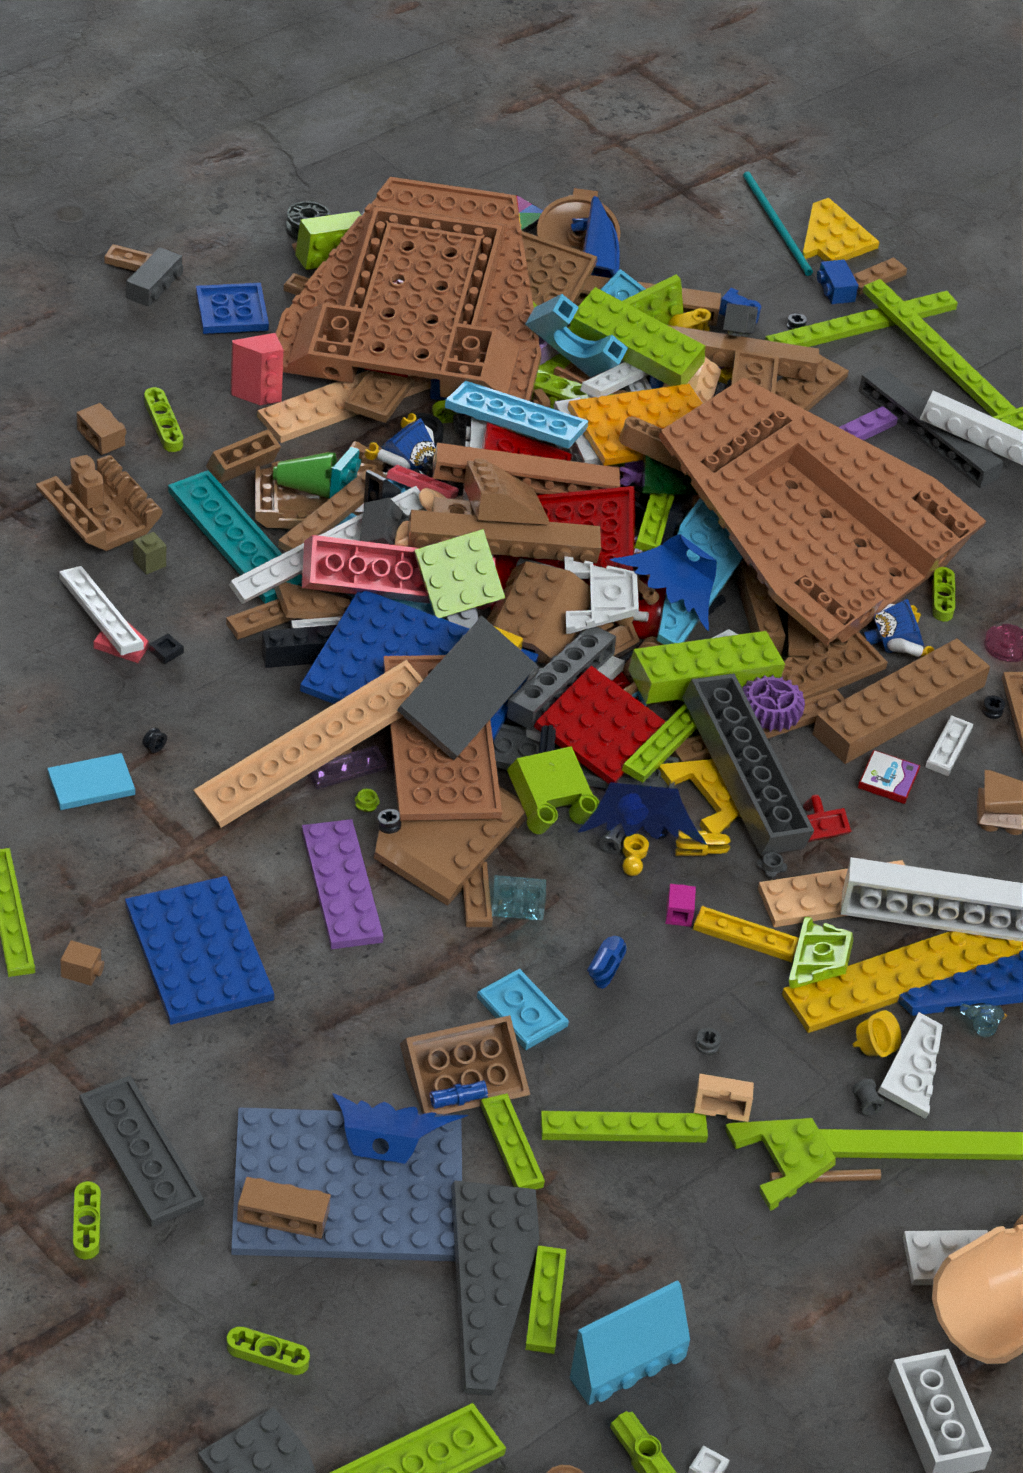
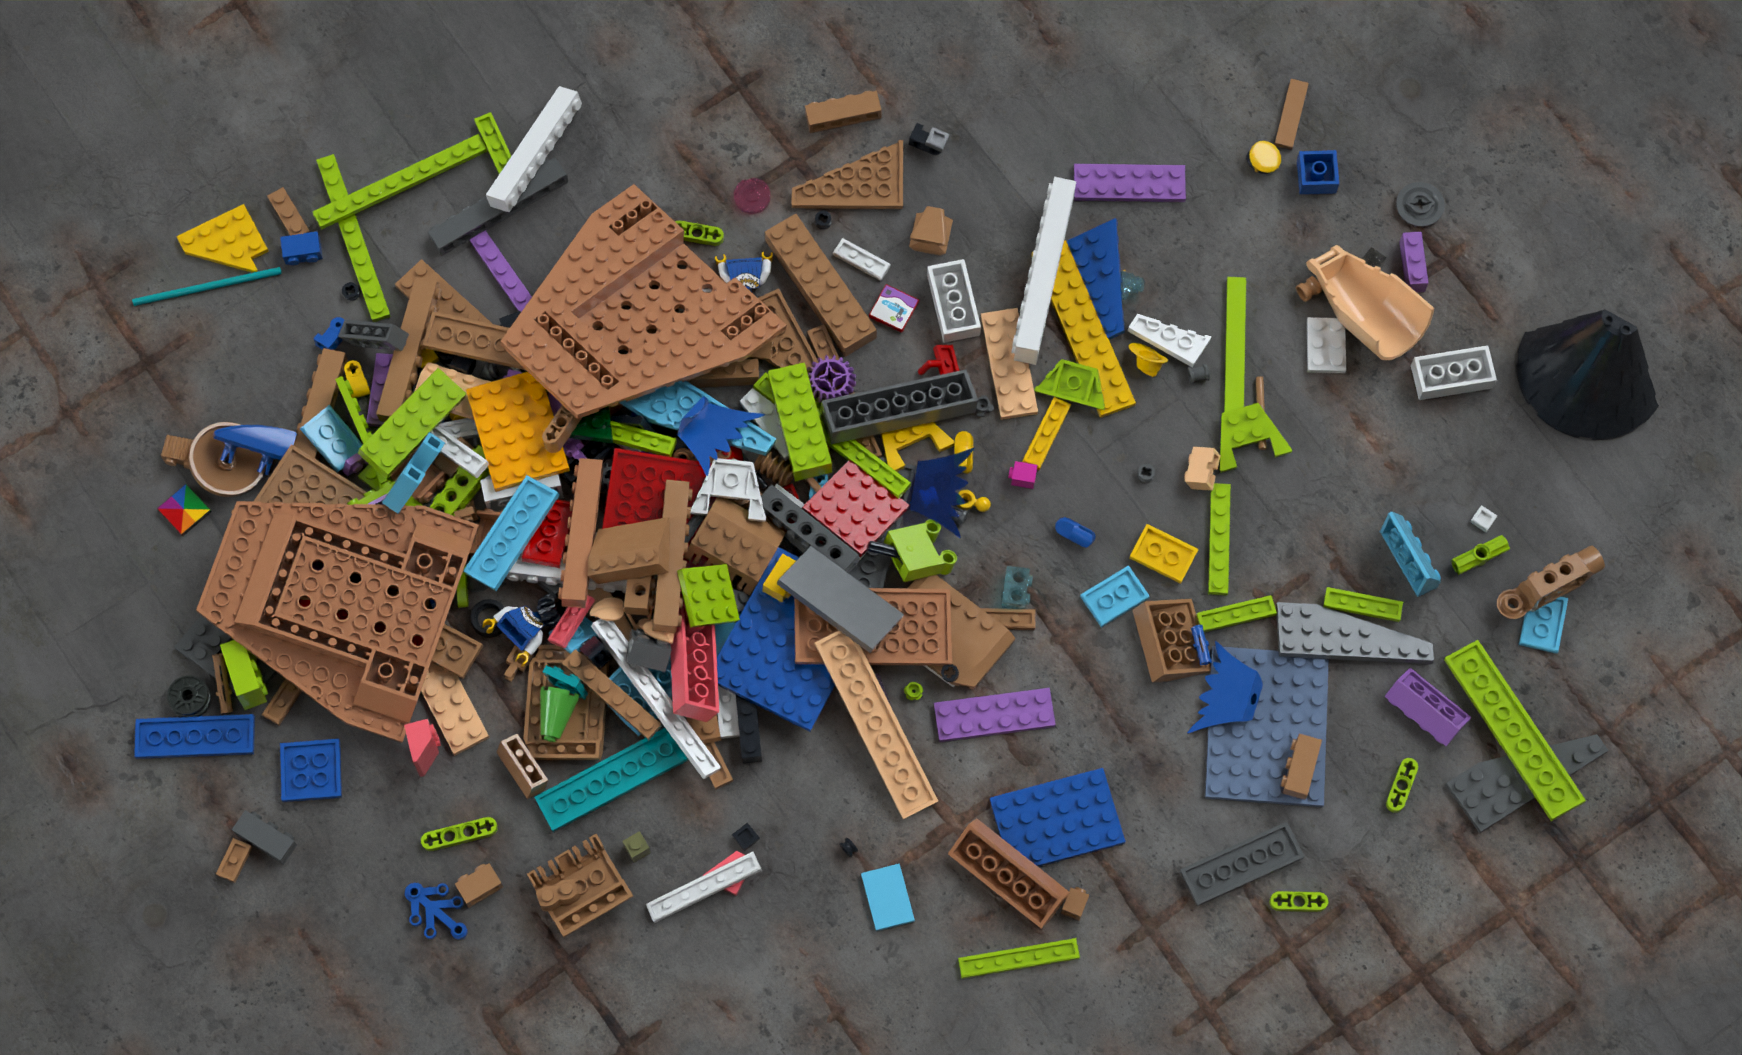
camera: 80 degrees left, 25 degrees up
none -> blue plate [134,714,255,759]
none -> blue plant [405,883,468,940]
none -> white brick [927,259,981,343]
none -> nougat brick [948,818,1070,928]
none -> yellow plate [1129,524,1198,584]
none -> medium lavender slope [1385,668,1471,746]

